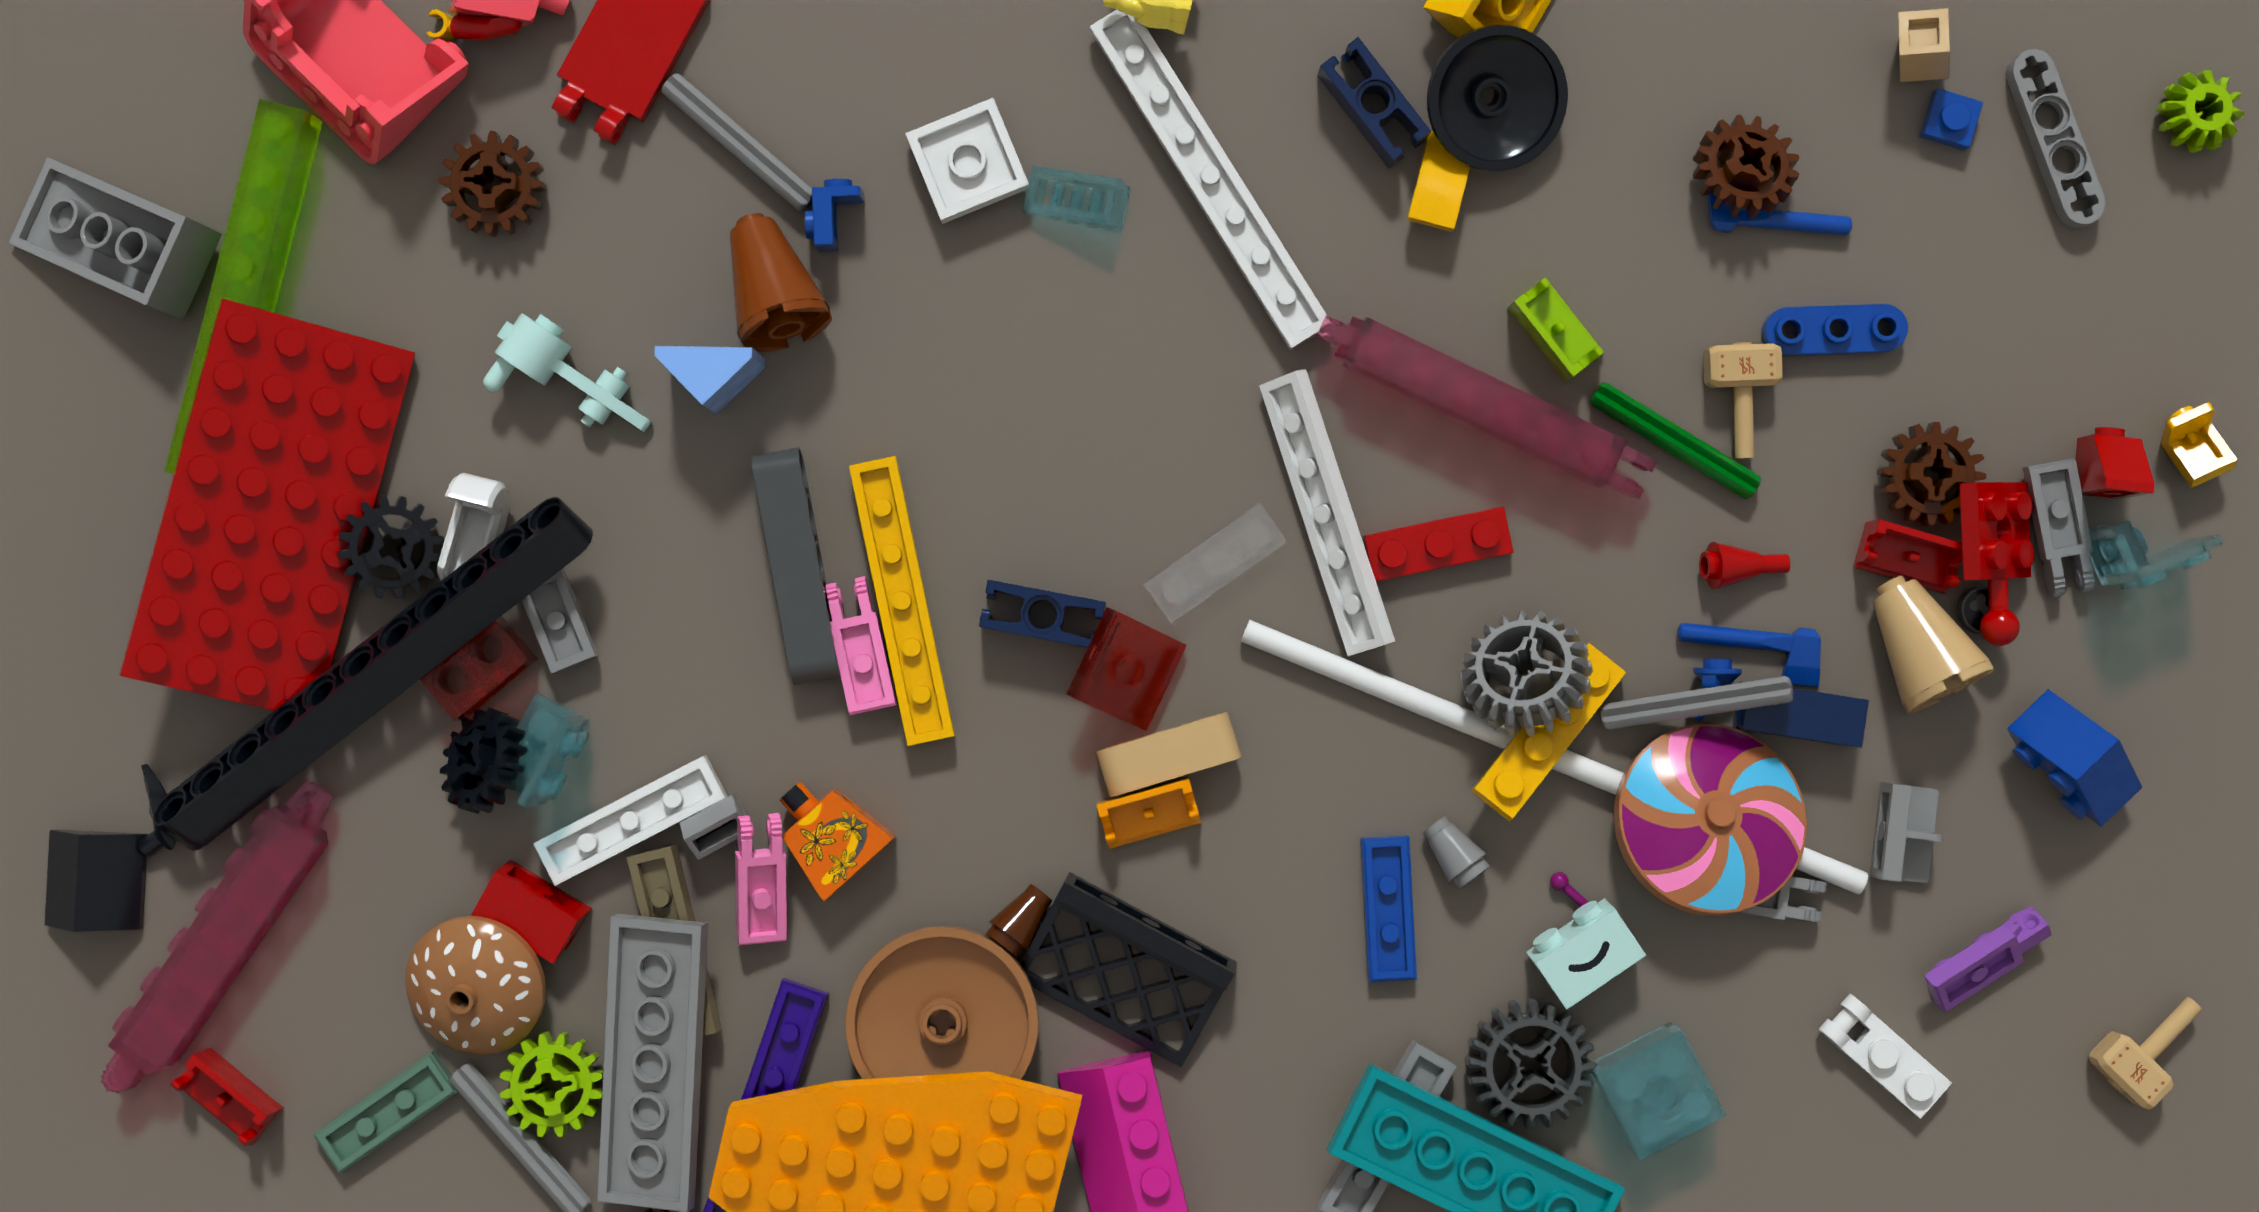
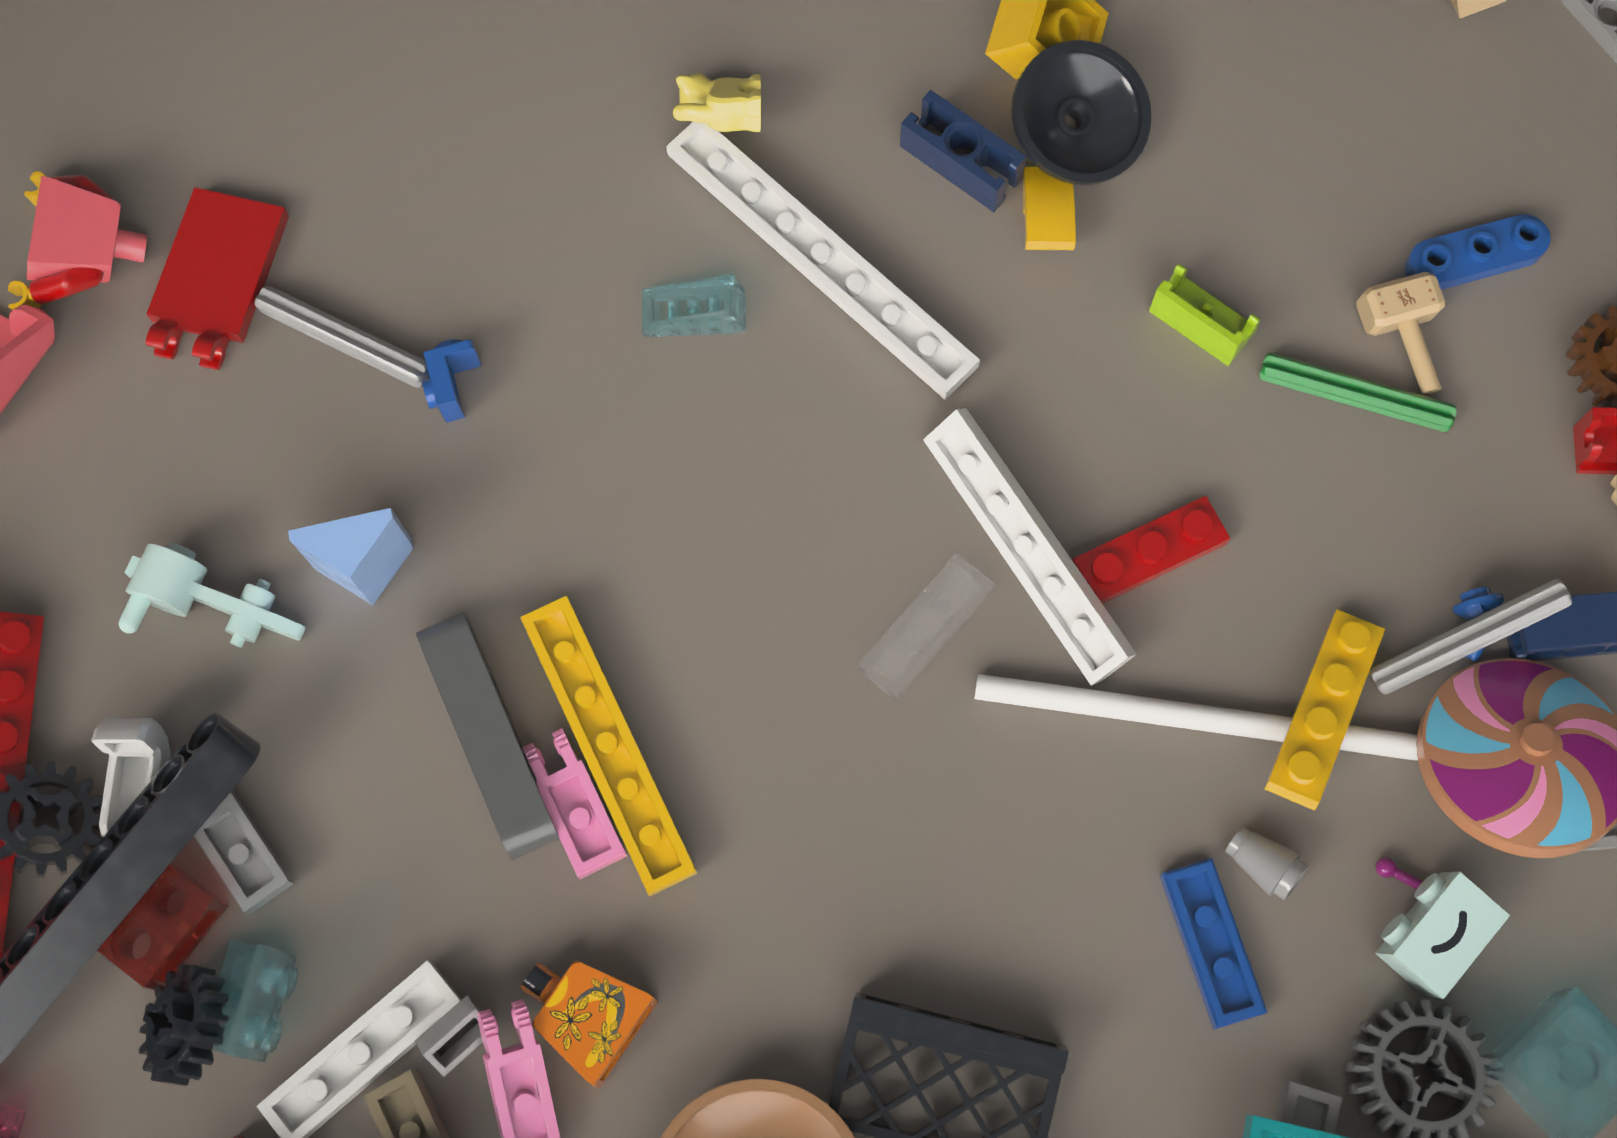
camera: 15 degrees left, 15 degrees down
reddish brown gear [439,131,547,237] -> none
dark orange cone [730,213,832,352] -> none
white plate [905,98,1030,224] -> none
dark blue piece [979,580,1106,650] -> none
reddish brown cone [985,884,1053,958] -> none
clear red tile [1066,607,1187,731] -> none
tan beam [1096,711,1242,797] -> none
light orange hinge [1096,777,1201,849] -> none
clear pink hinge [1317,316,1657,499] -> none
light grey gear [1461,609,1593,738] -> none
blue piece [1677,623,1821,687] -> none
reddish brown gear [1692,115,1799,219] -> none
red cone [1699,542,1790,589] -> none
blue piece [1707,193,1852,235] -> none
blue plate [1919,88,1983,151] -> none

